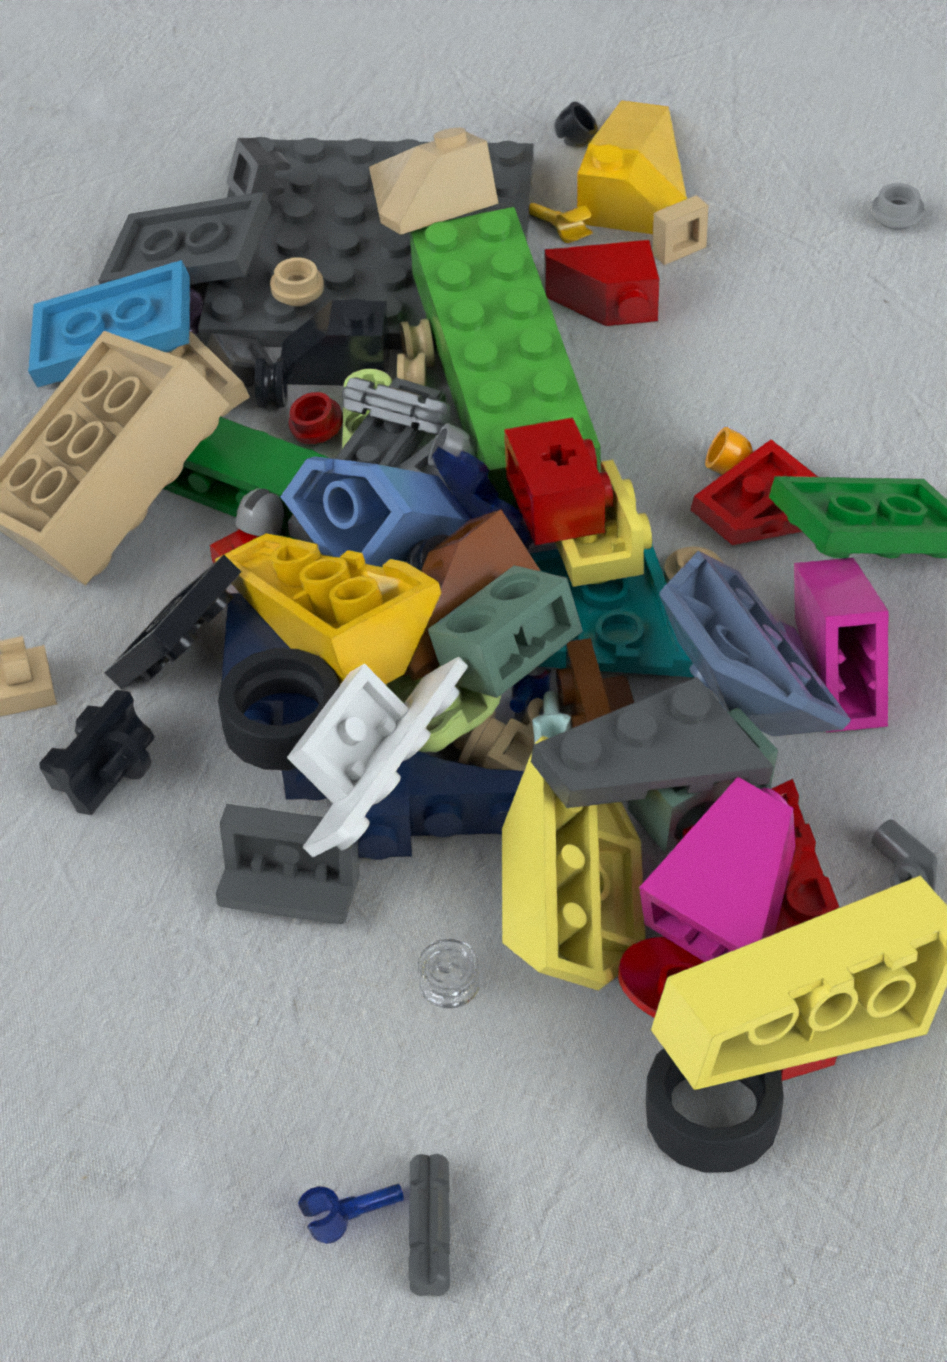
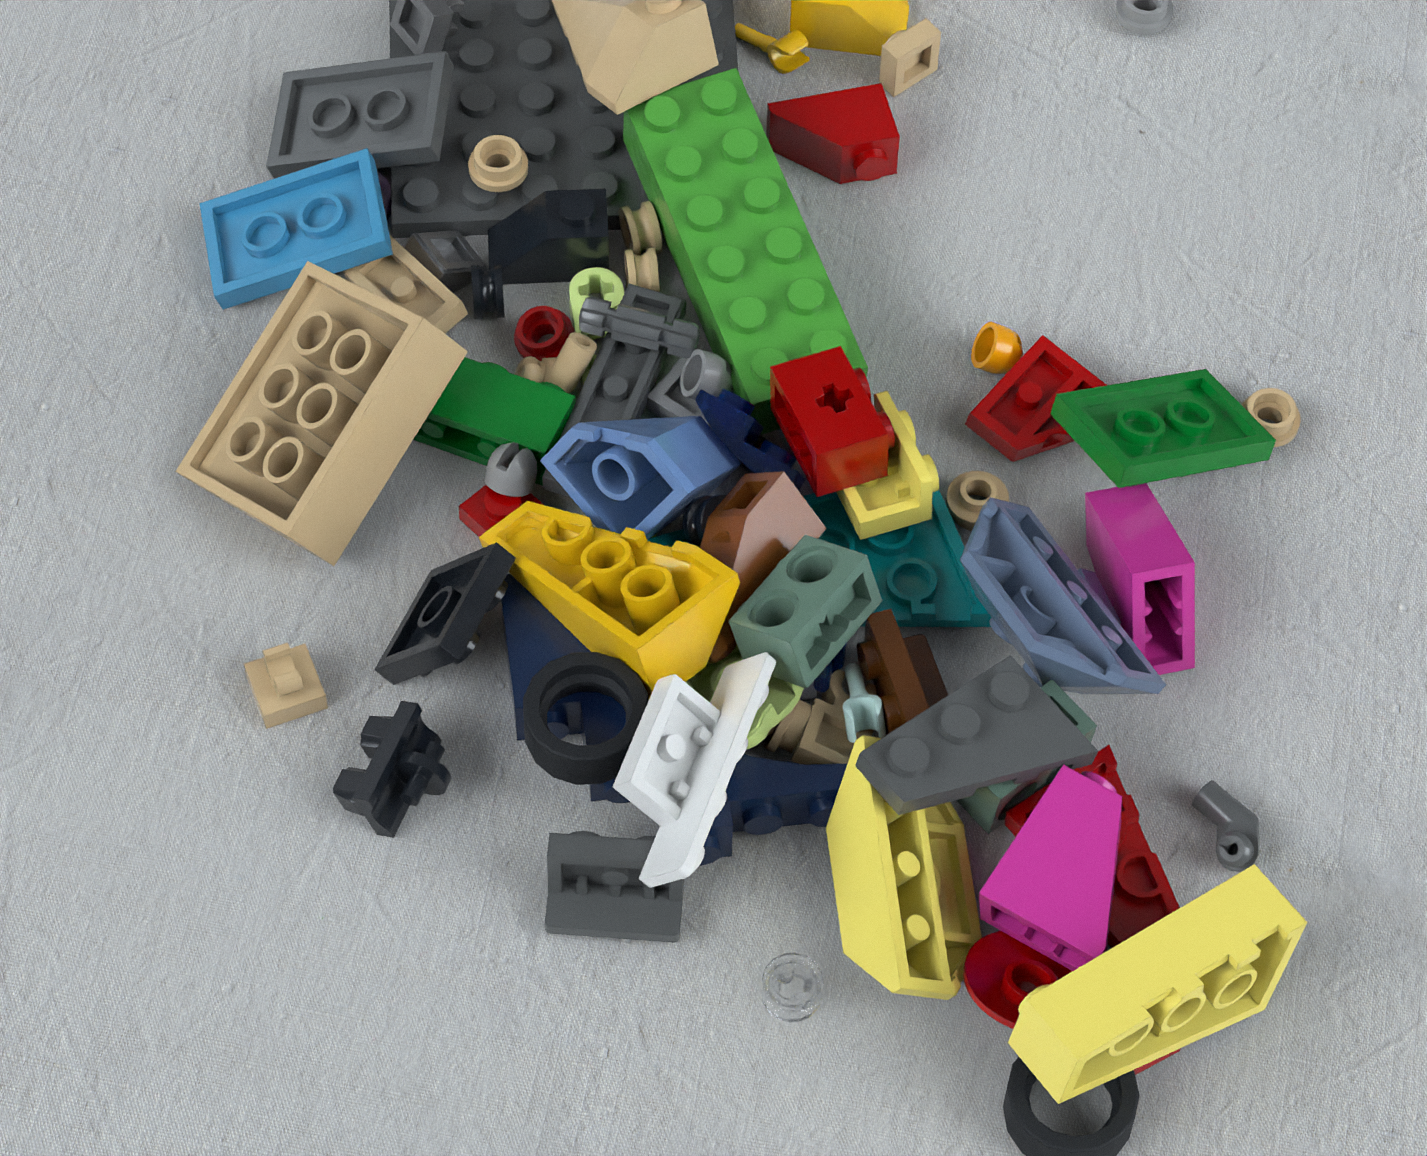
camera: 10 degrees left, 10 degrees up
none -> tan arm [515,332,597,393]

